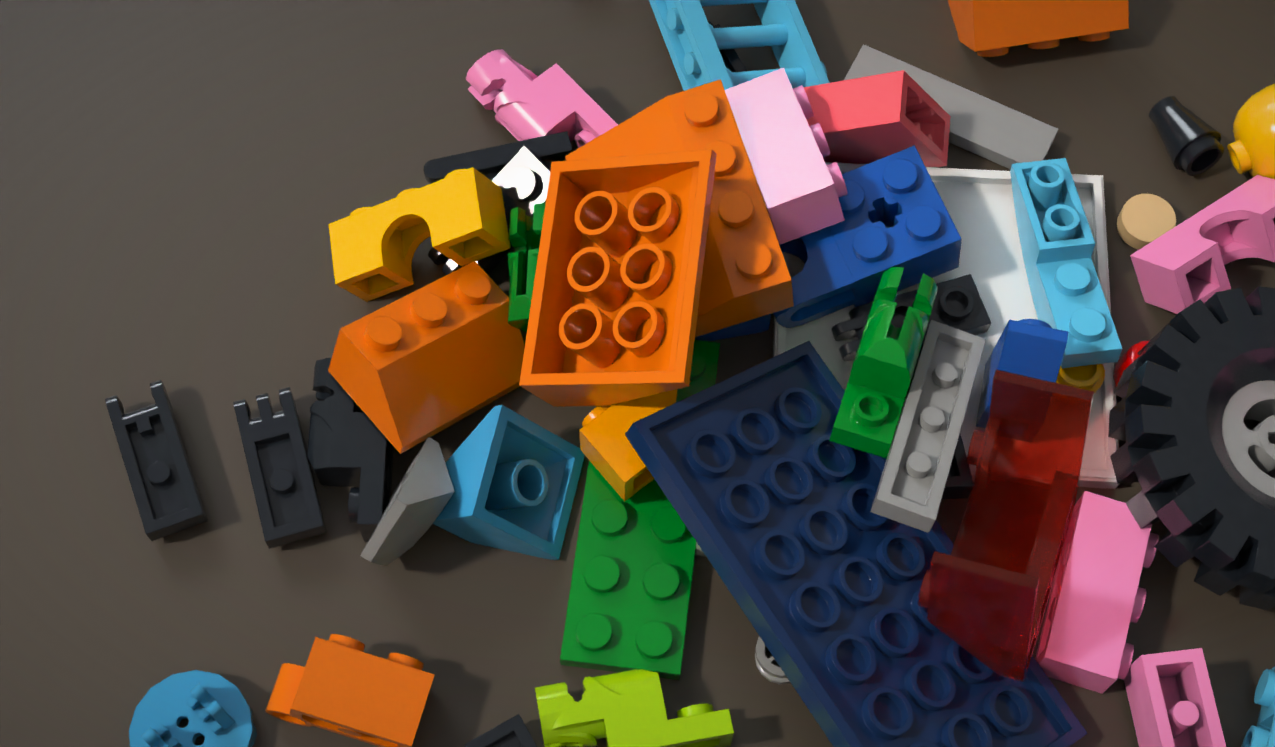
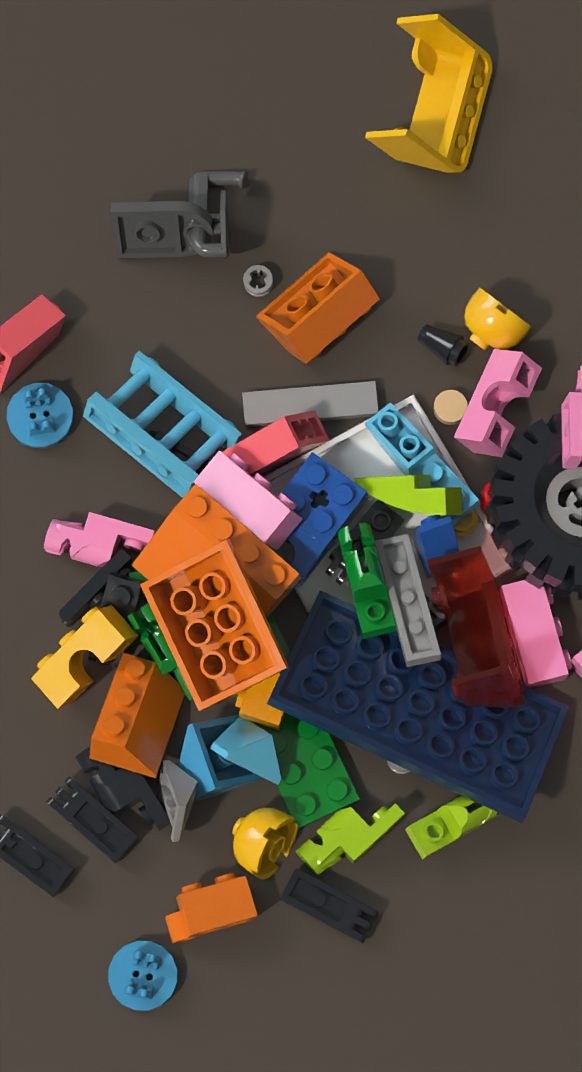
camera: 30 degrees left, 10 degrees up
none -> medium azure slope [210,716,281,785]
none -> yellow cylinder [232,808,298,880]
none -> lime slope [355,475,463,515]

